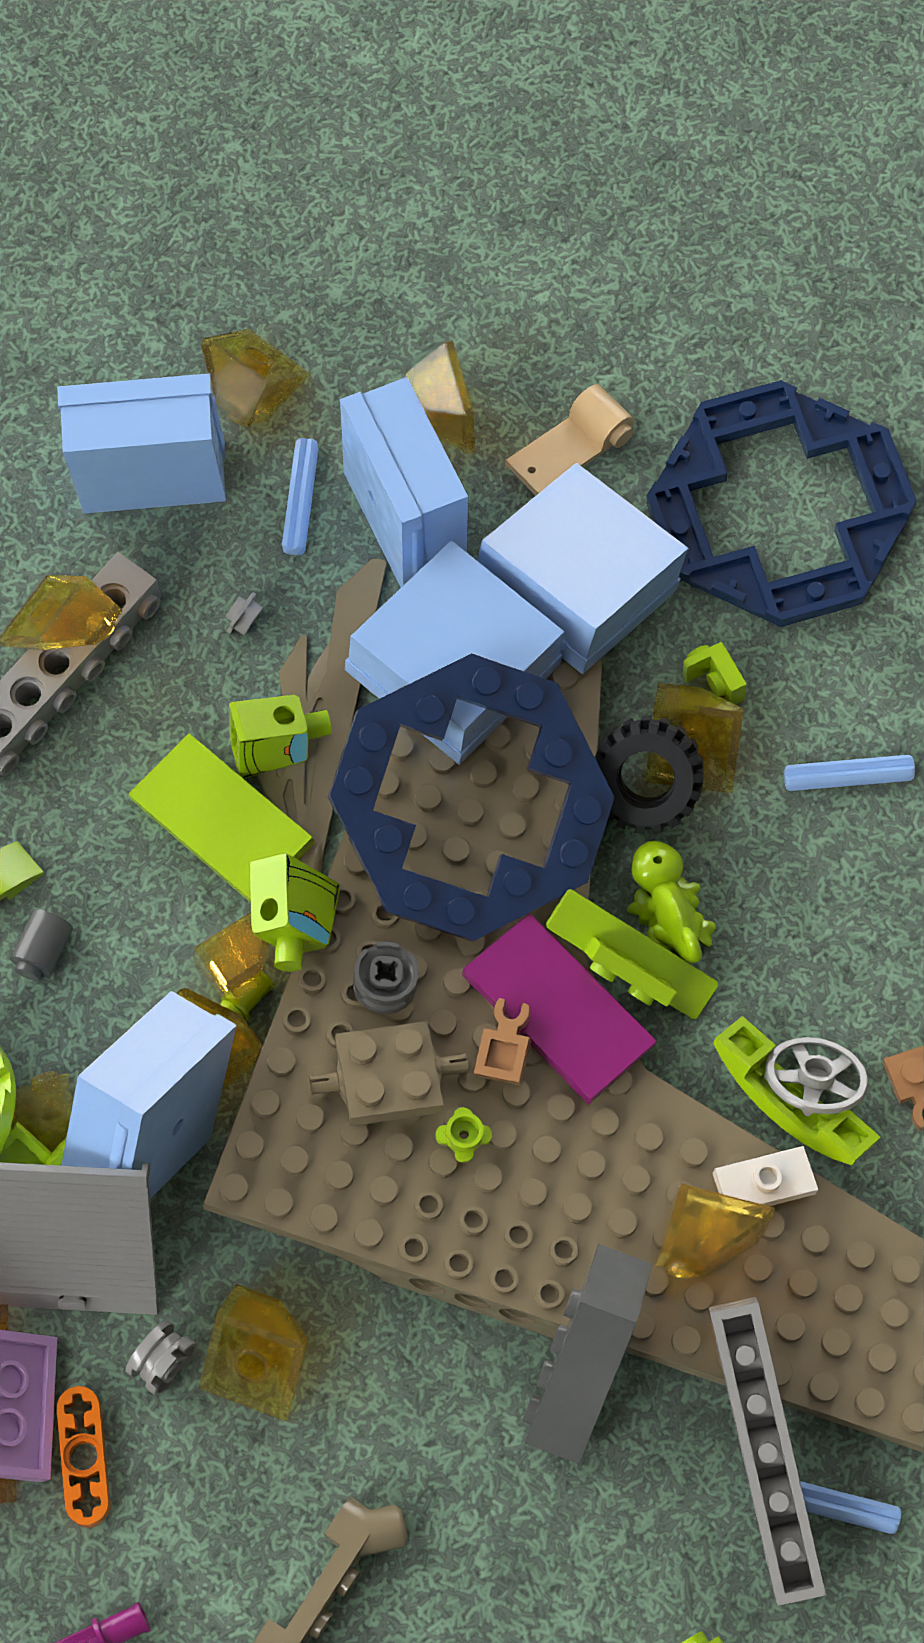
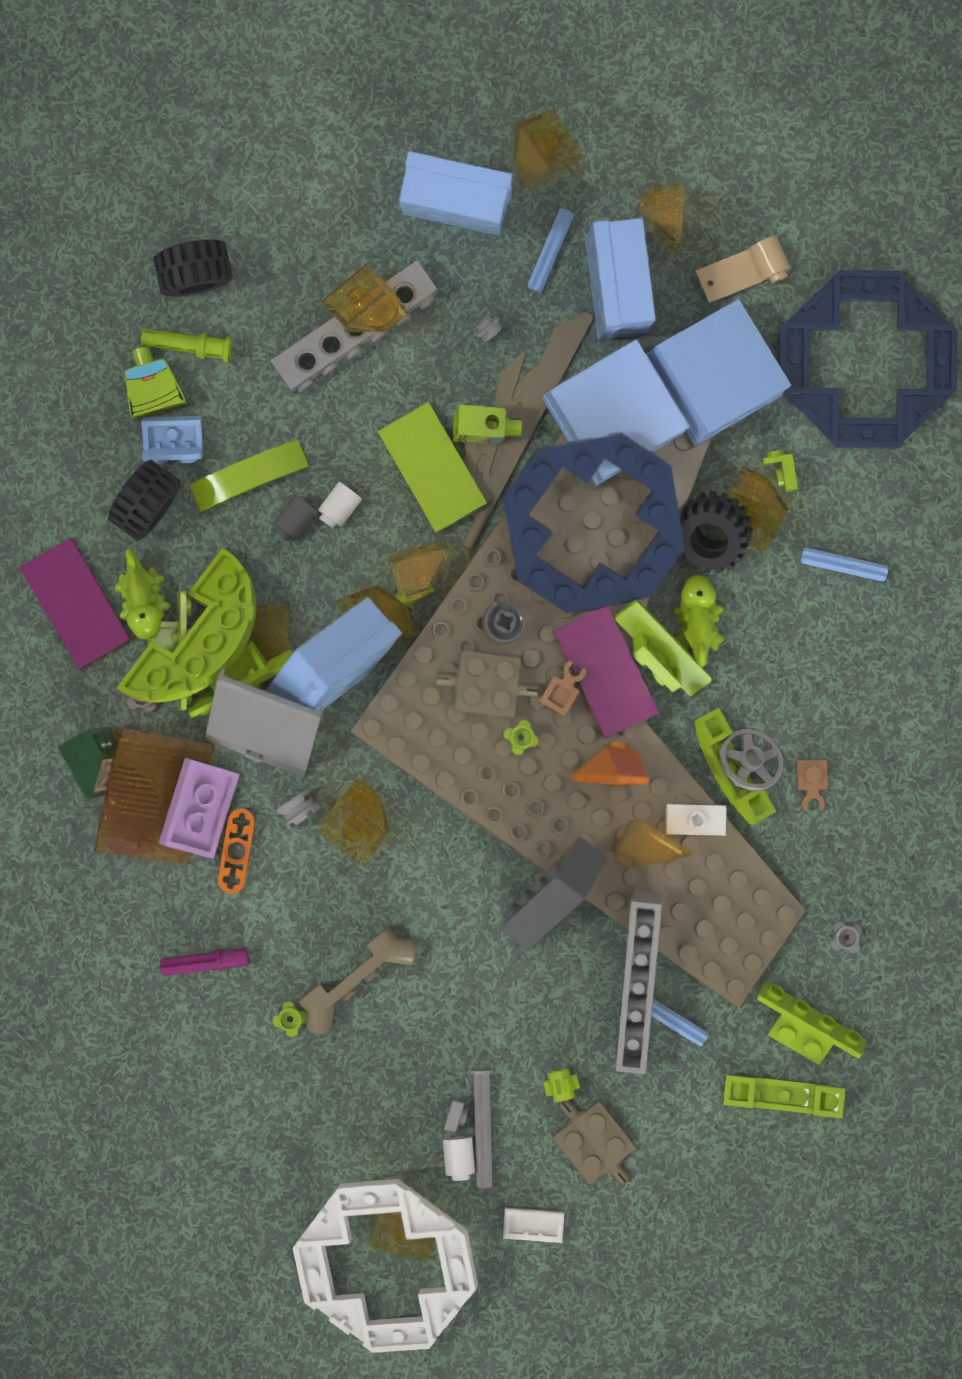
camera: 15 degrees right, 20 degrees up
lime torso [250,853,340,972] -> none
none -> white brick [318,482,362,529]
none -> orange wedge [570,742,649,786]

